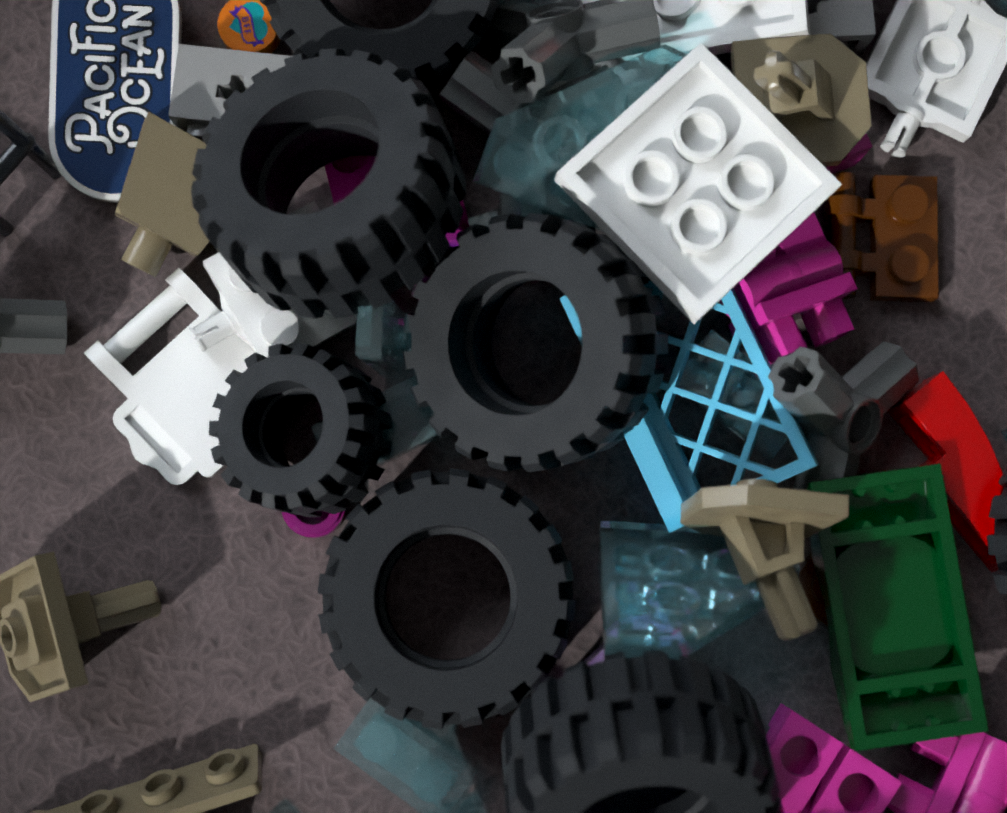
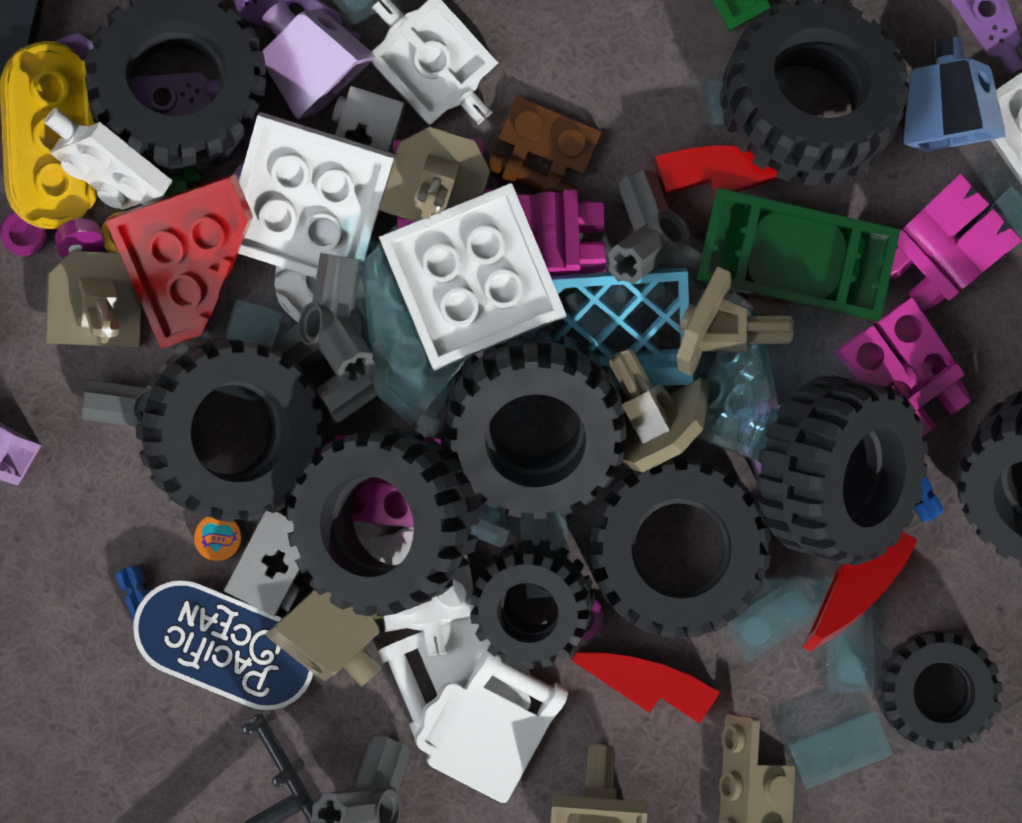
camera: 70 degrees left, 5 degrees up
none -> white piece [415,646,568,803]
none -> red slope [570,651,720,724]
none -> dark tan piece [609,348,710,473]

